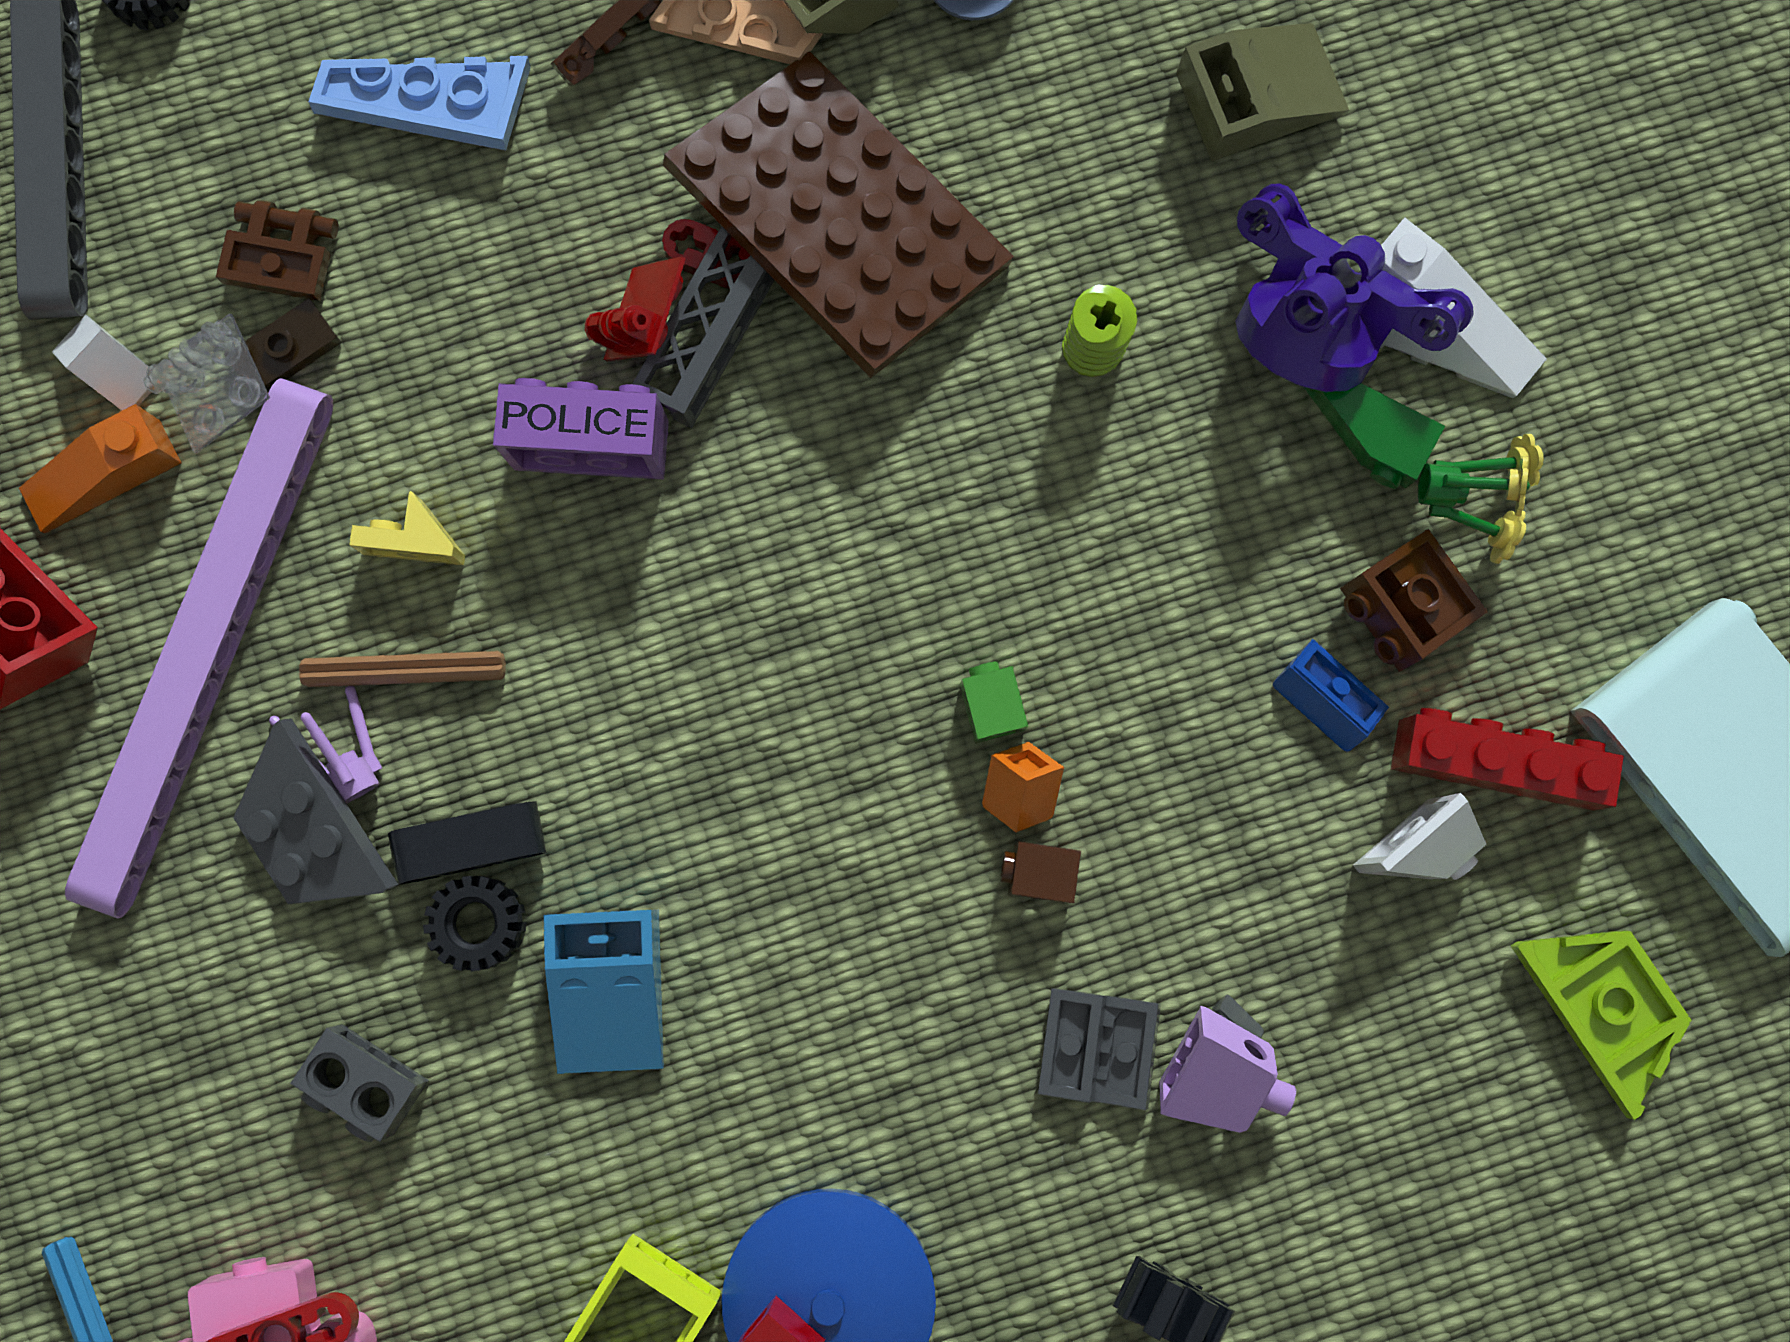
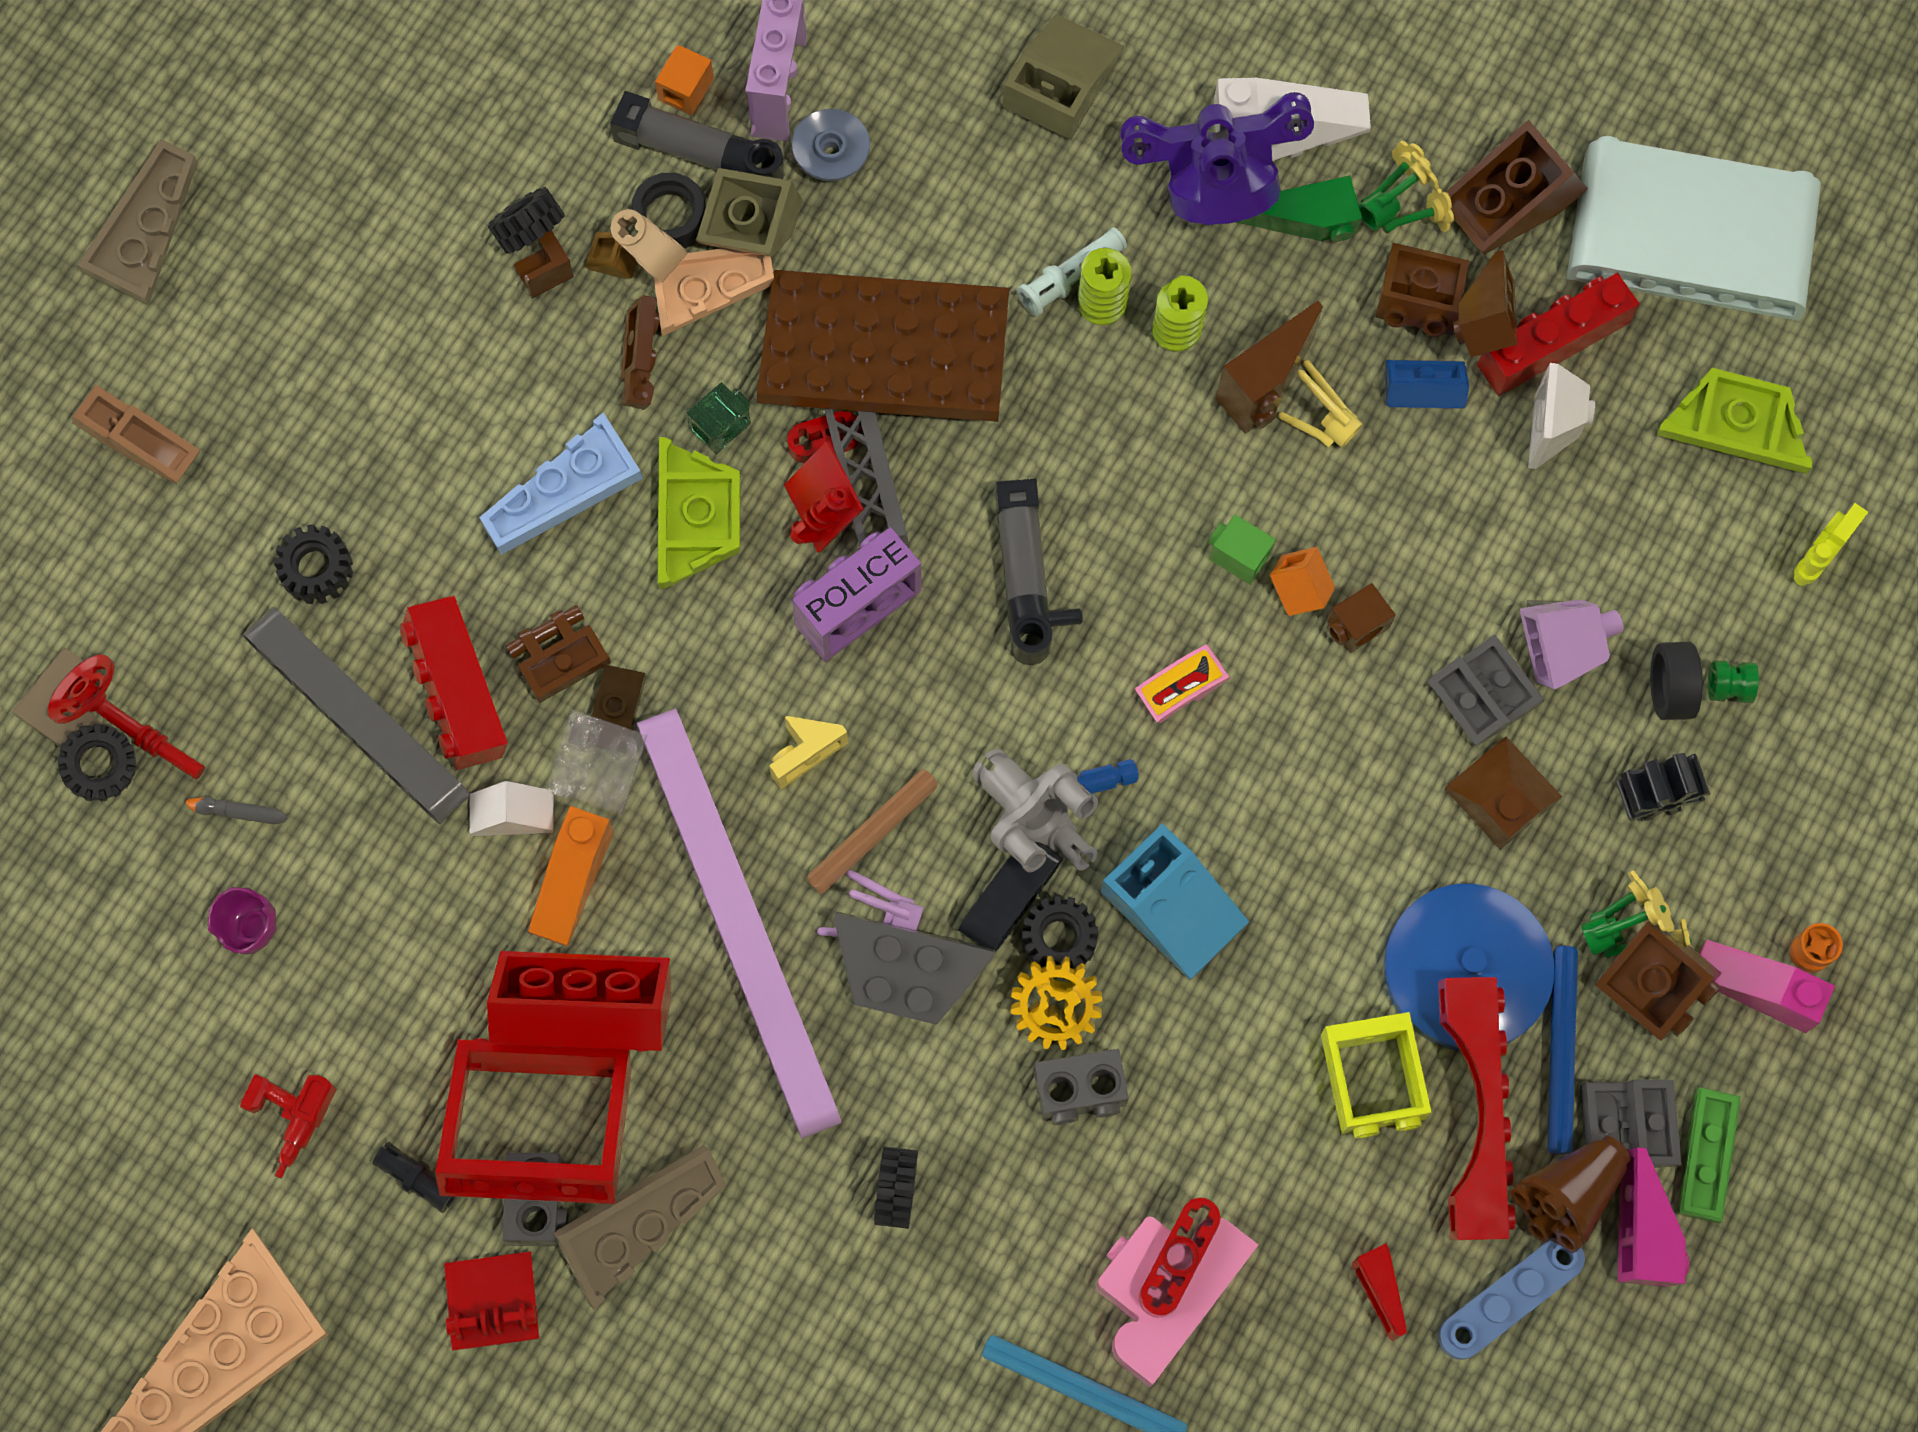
camera: 40 degrees left, 10 degrees down
none -> red brick [399,595,508,771]
none -> lime wing [658,437,741,589]
none -> clear green brick [686,382,751,454]
none -> black tyre [874,1146,918,1229]
none -> light grey wheel [973,749,1098,872]
none -> piece [995,478,1083,666]
none -> yellow gear [1011,956,1103,1050]
none -> light aqua pin [1016,227,1127,317]
none -> blue axle [1077,759,1139,794]
none -> slope [1135,644,1231,723]
none -> lime piece [1152,275,1208,352]
none -> reddish brown slope [1216,301,1323,434]
none -> light yellow plant [1278,360,1363,448]
none -> reddish brown slope [1445,736,1562,850]
none -> reddish brown slope [1446,120,1588,255]
none -> reddish brown slope [1453,250,1518,357]
none -> black tyre [1650,642,1703,720]
none -> green wheel [1708,660,1759,703]
none -> neon yellow plate [1794,503,1868,586]

